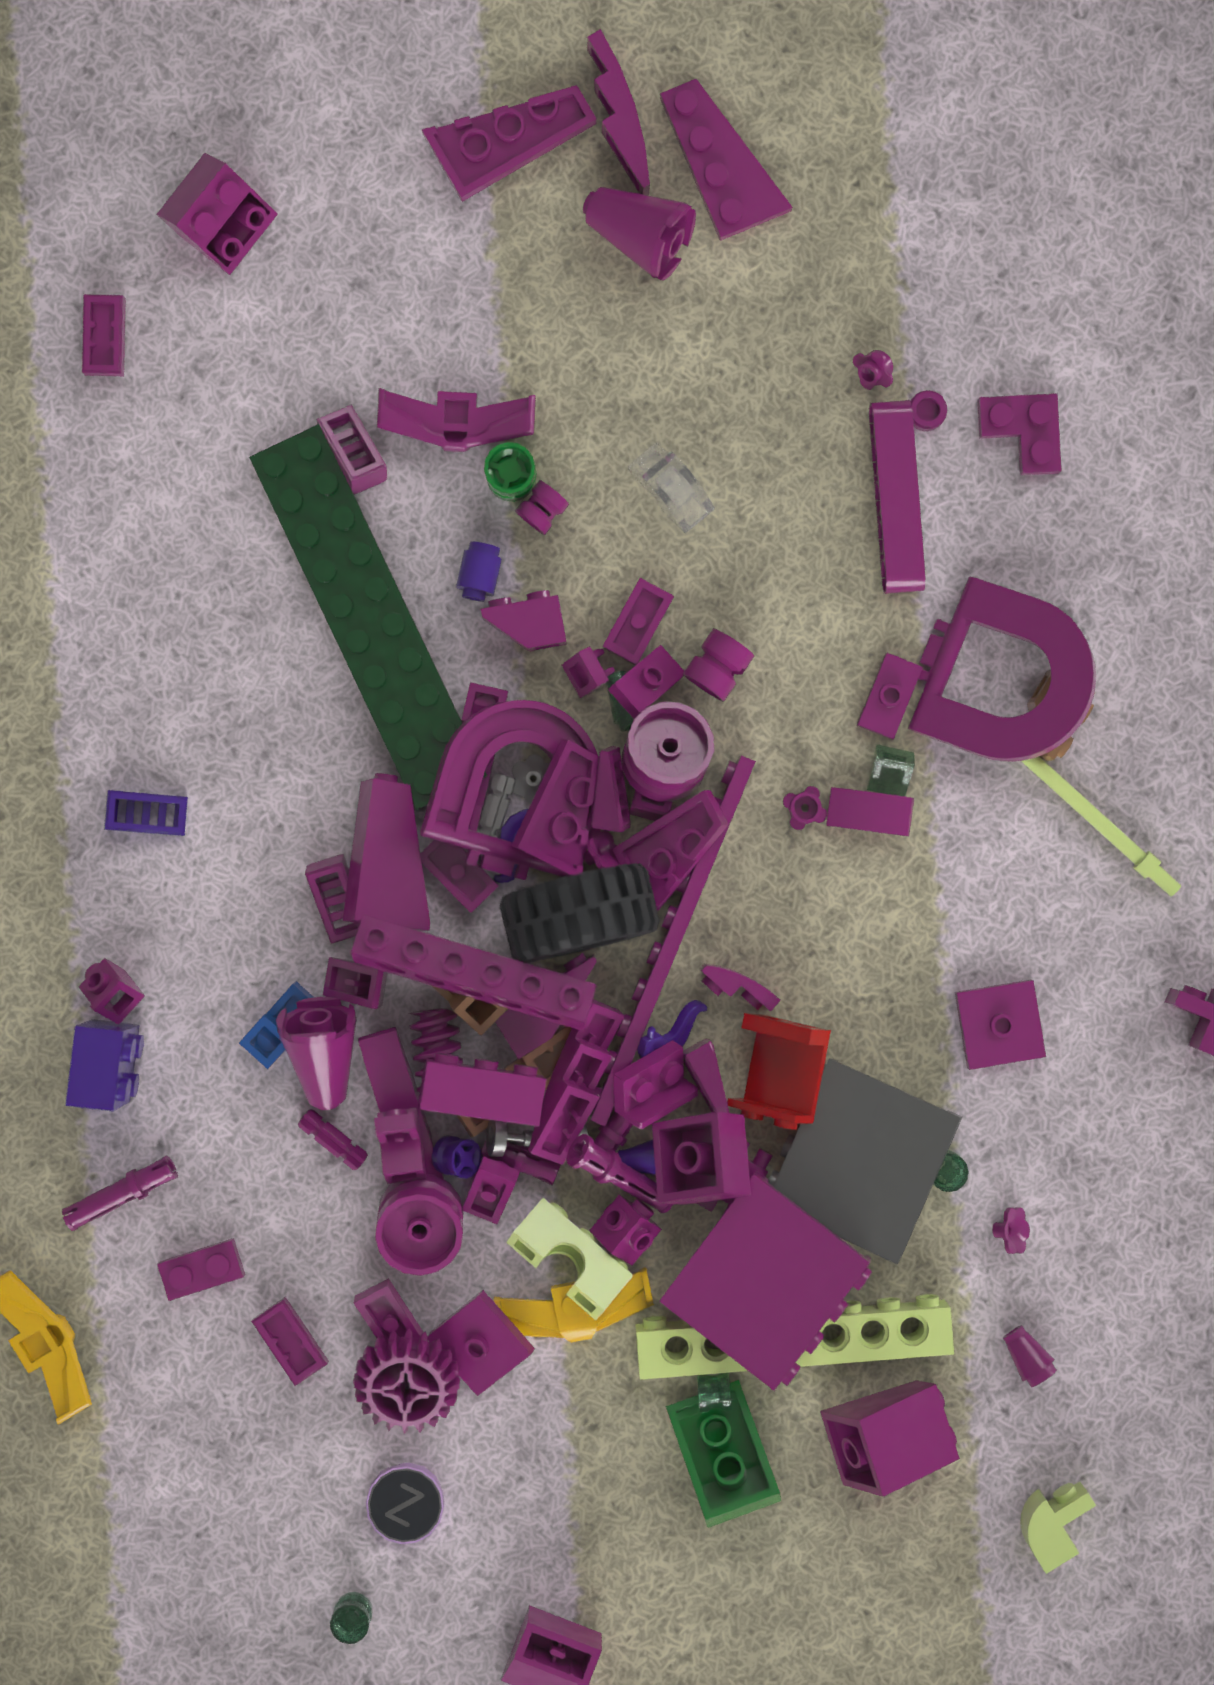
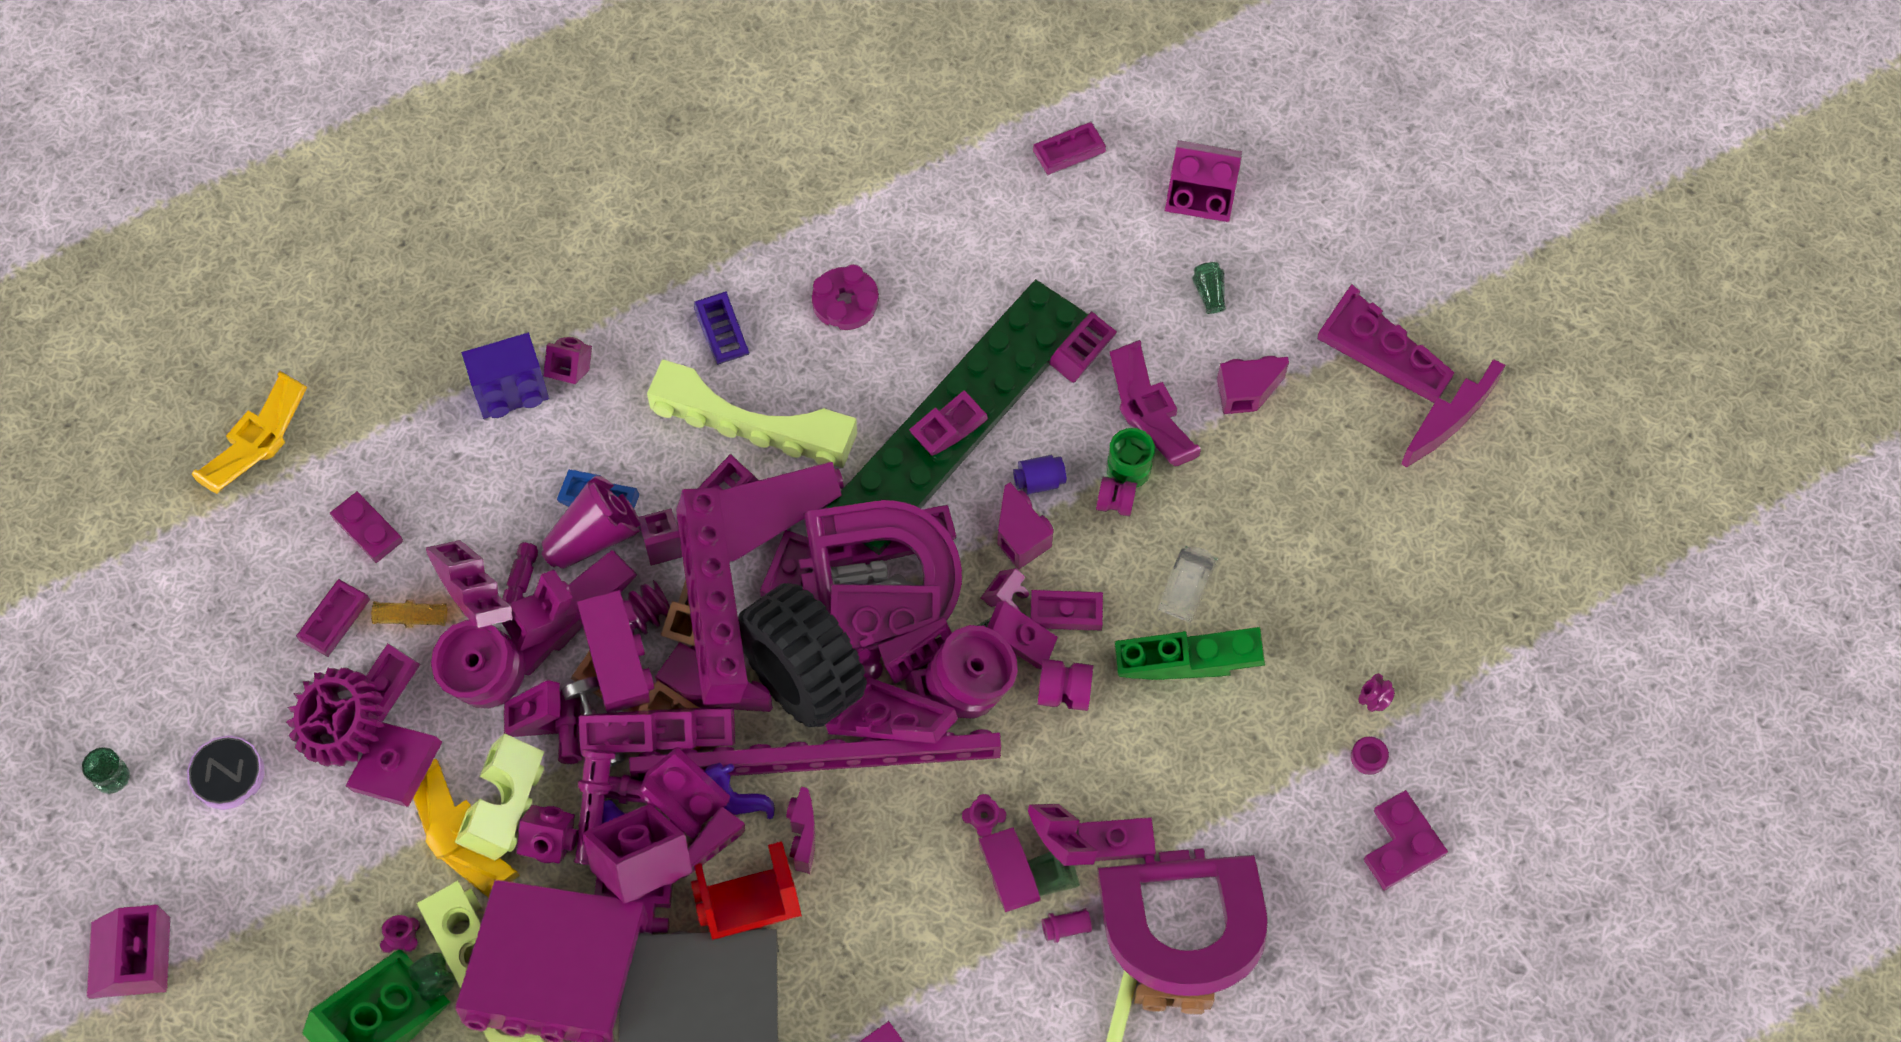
camera: 60 degrees right, 25 degrees down
magenta pin [62,1155,178,1231] -> none
dark purple wheel [432,1135,482,1179] -> none
magenta cone [583,187,696,281] -> none
magenta wing [660,79,793,241] -> none
magenta beam [869,400,926,594] -> none
none -> clear yellow pin [371,599,448,628]
none -> magenta plate [380,915,420,953]
none -> magenta slope [426,540,513,628]
none -> yellowish green arch [647,359,857,468]
none -> magenta plate [812,264,879,330]
none -> magenta slope [909,390,988,456]
none -> magenta slope [1028,804,1098,866]
none -> magenta pin [1042,908,1092,943]
none -> green slope [1115,627,1265,680]
none -> clear green cone [1192,262,1226,314]
none -> magenta slope [1217,355,1289,414]

